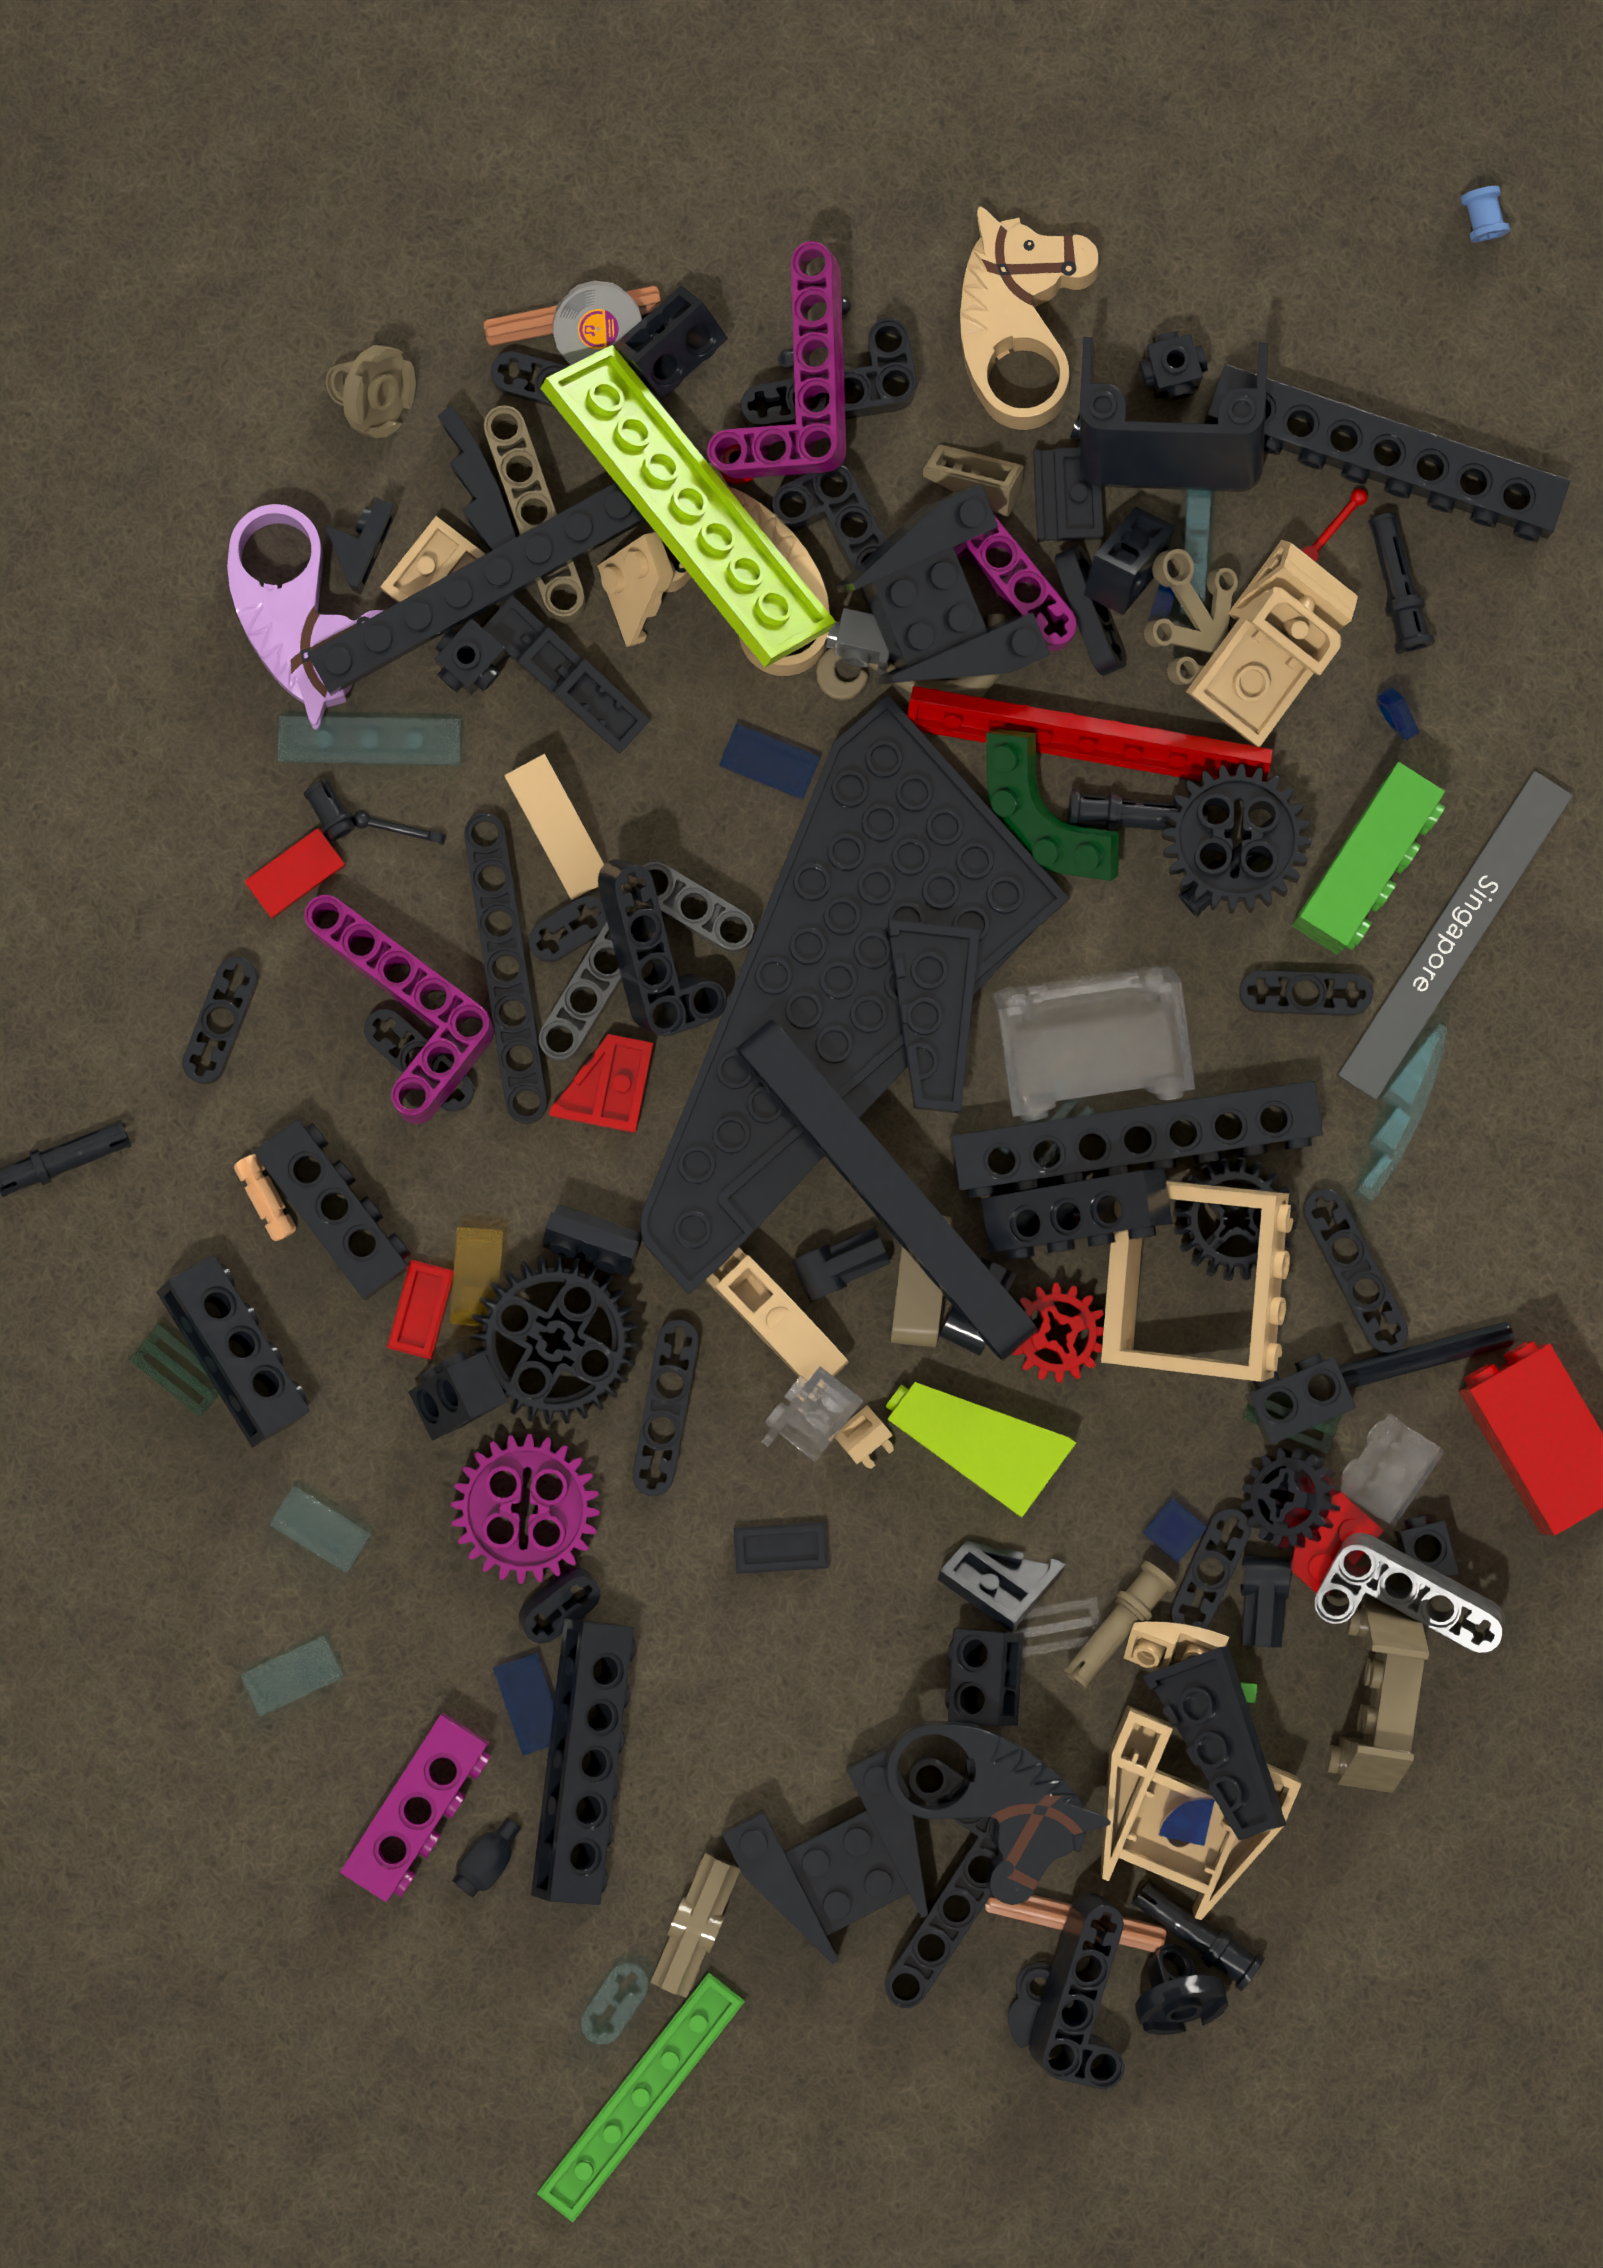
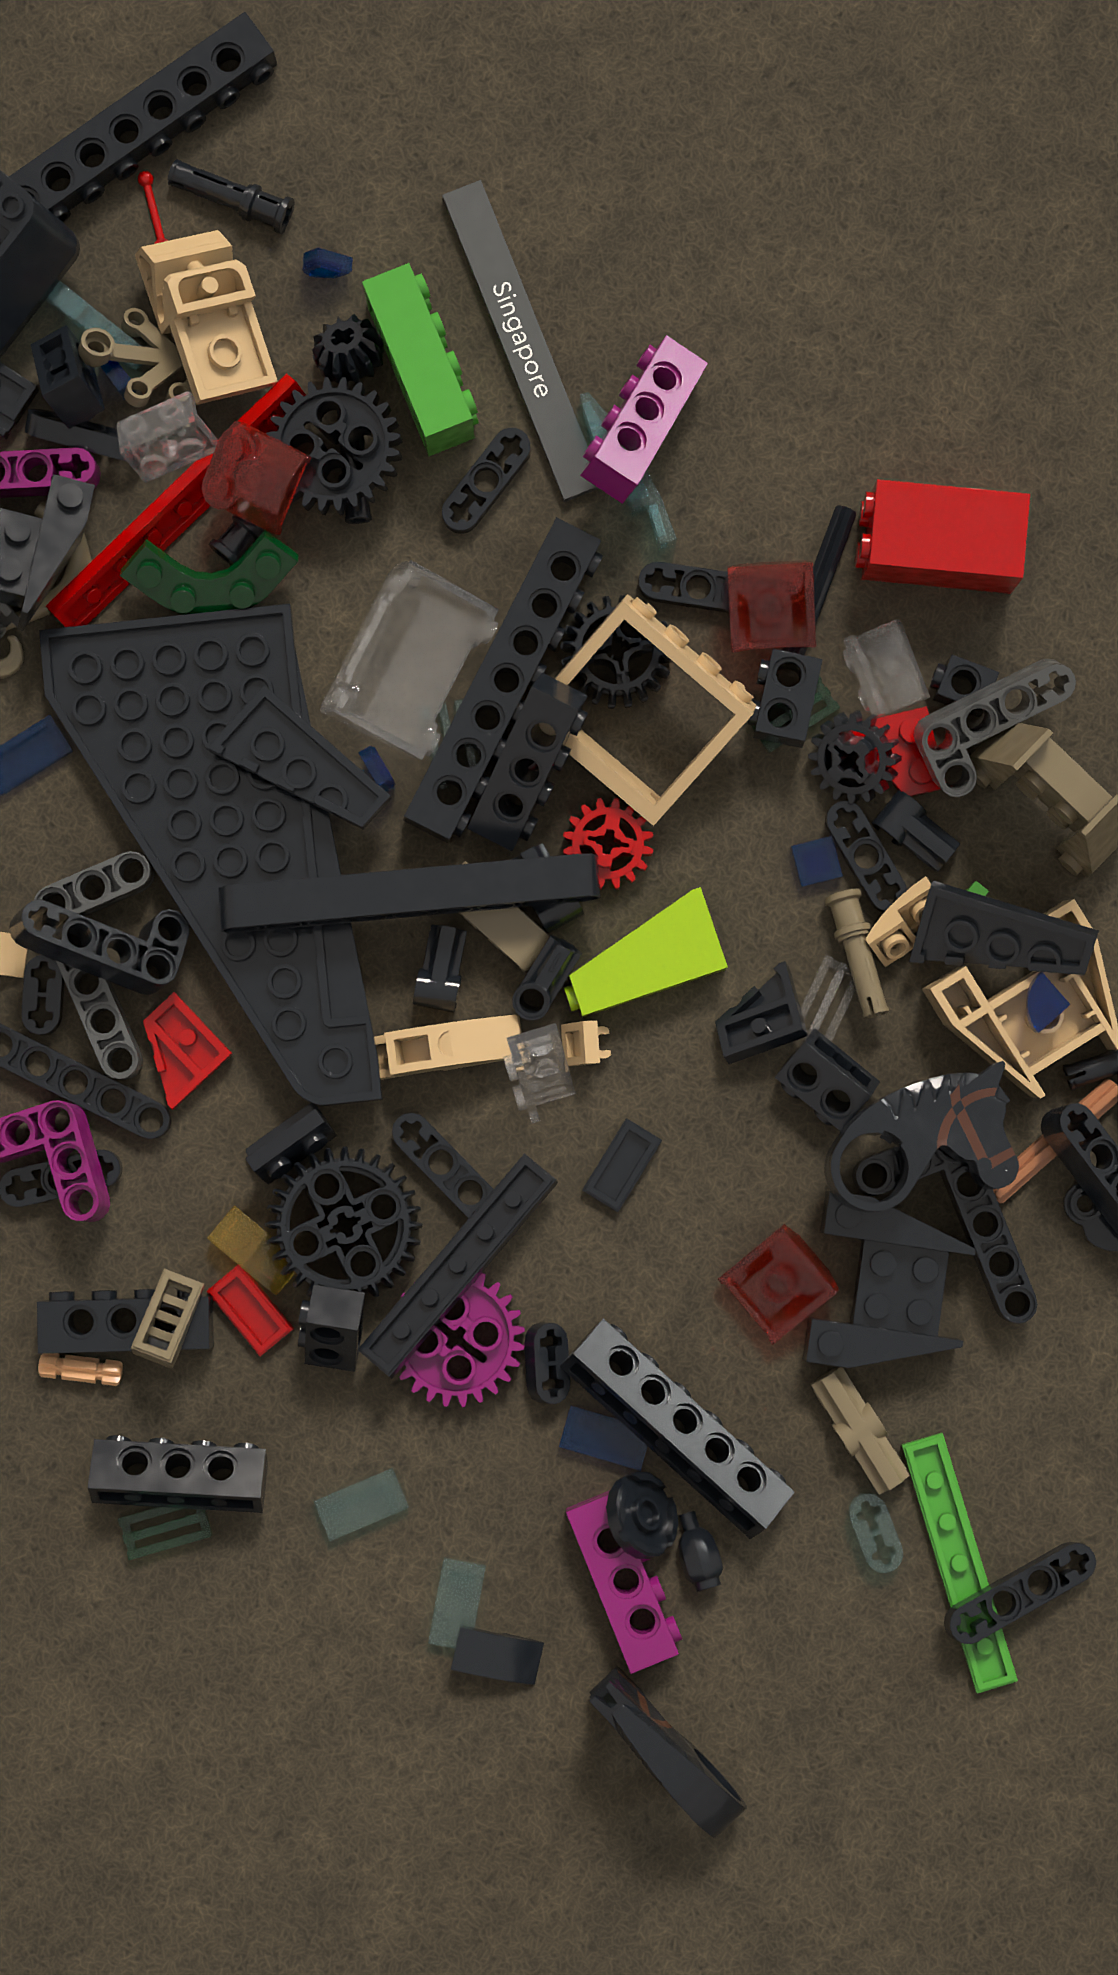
camera: 55 degrees left, 0 degrees up
none -> clear bracket [117,391,219,483]
none -> dark tan slope [131,1269,205,1369]
none -> clear red slope [202,421,311,535]
none -> black gear [312,314,384,384]
none -> black tile [357,1153,558,1379]
none -> clear blue tile [358,746,396,792]
none -> black slope [451,1625,544,1685]
none -> black piece [512,934,582,1020]
none -> brick [580,335,708,504]
none -> black animal [589,1666,747,1838]
none -> black tile [606,1472,678,1559]
none -> clear red slope [718,1224,839,1345]
none -> clear red slope [727,561,816,653]
none -> black beam [944,1542,1096,1644]

